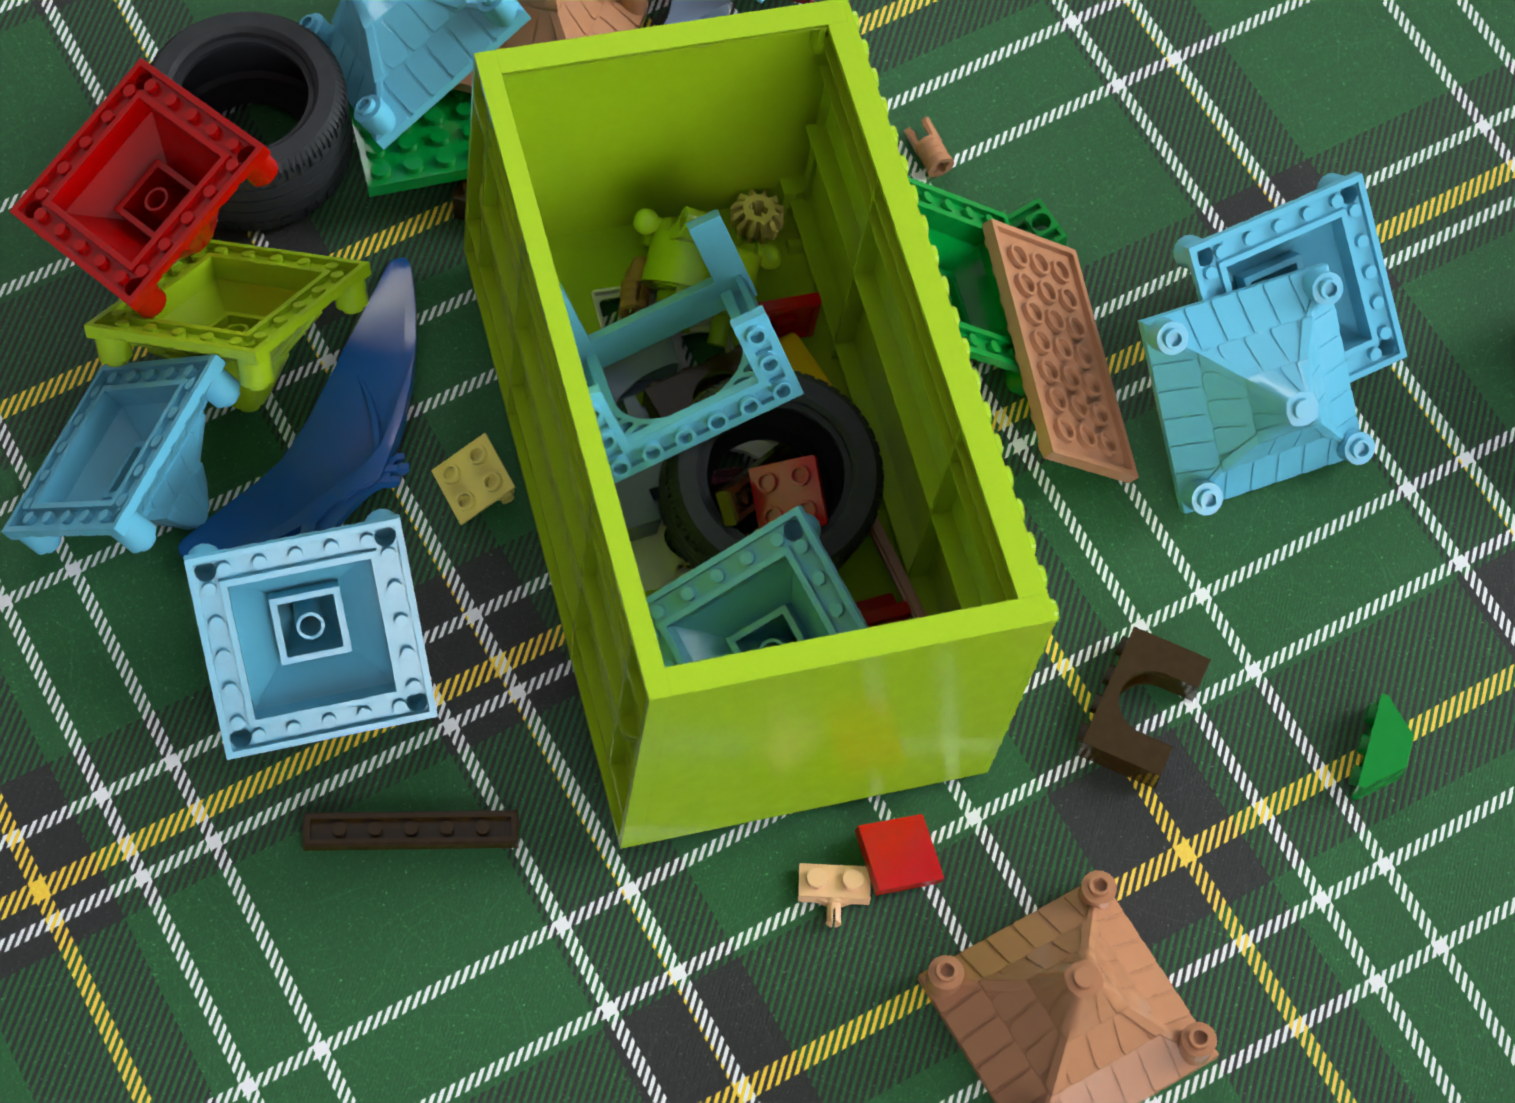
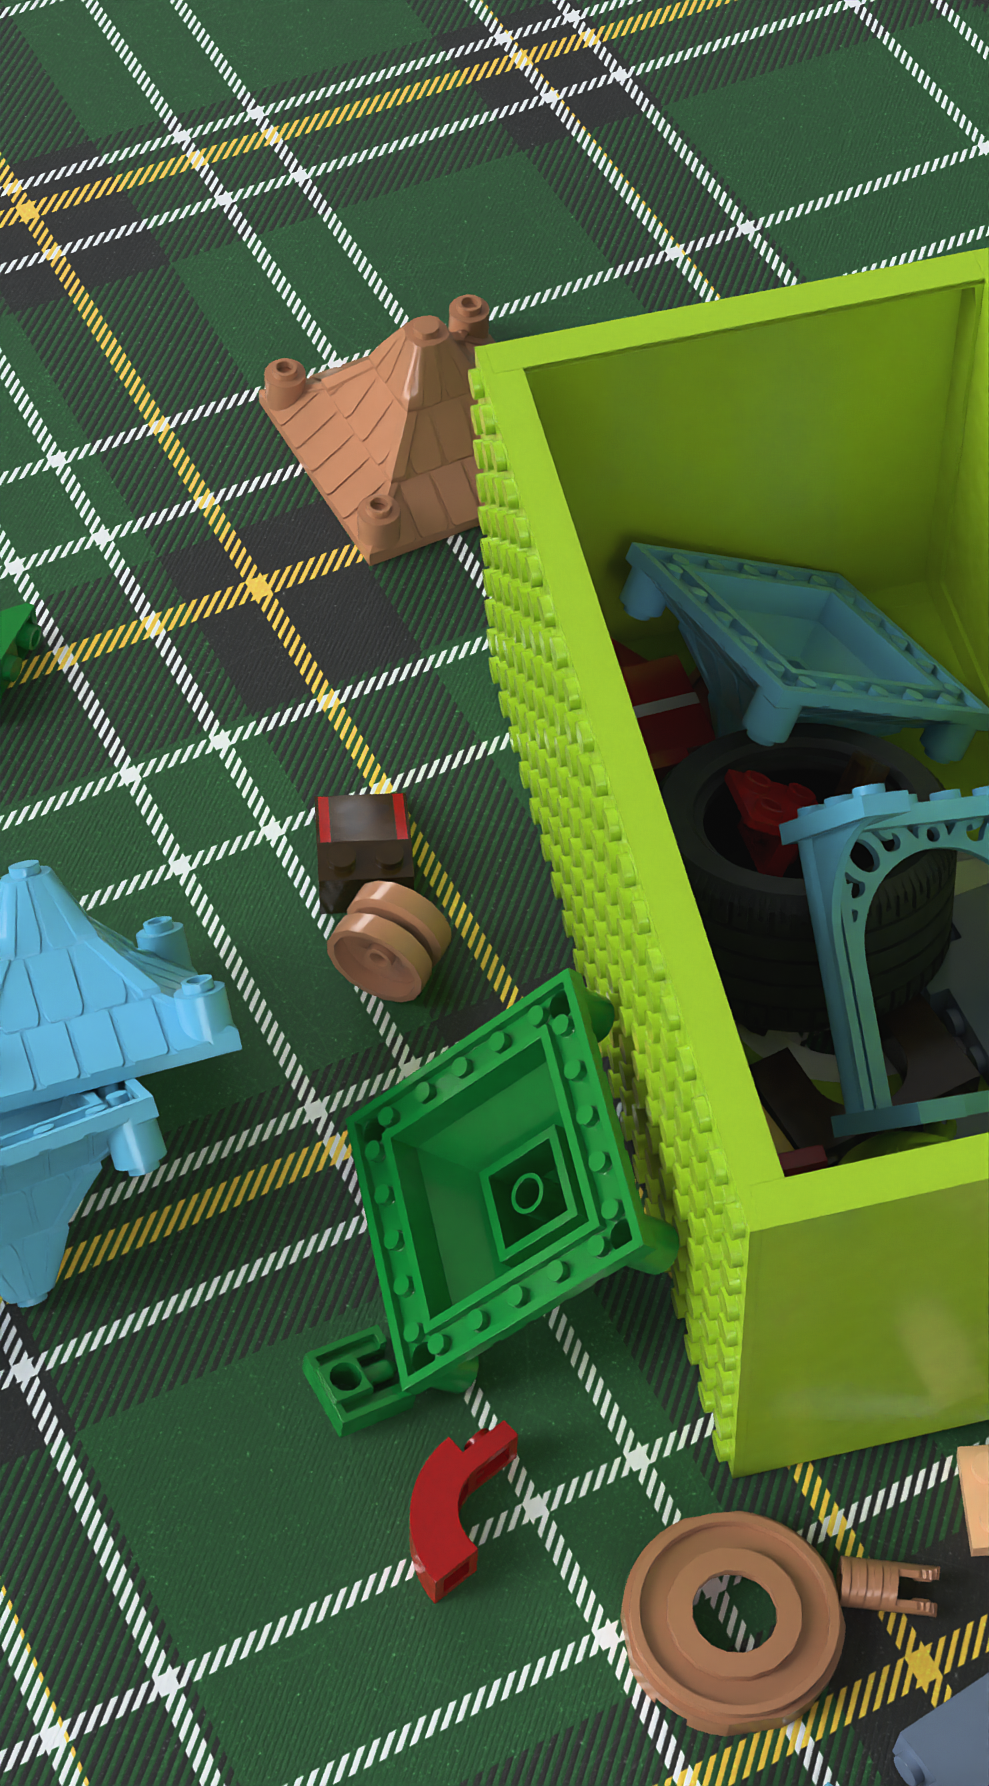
camera: 175 degrees left, 10 degrees down
nougat hinge [904,116,954,177] -> none
nougat plate [982,219,1139,483] -> none
dark brown arch [1076,626,1211,789] -> none
none -> dark brown slope [314,793,414,914]
none -> nougat wheel [327,880,451,1002]
none -> red arch [409,1420,518,1604]

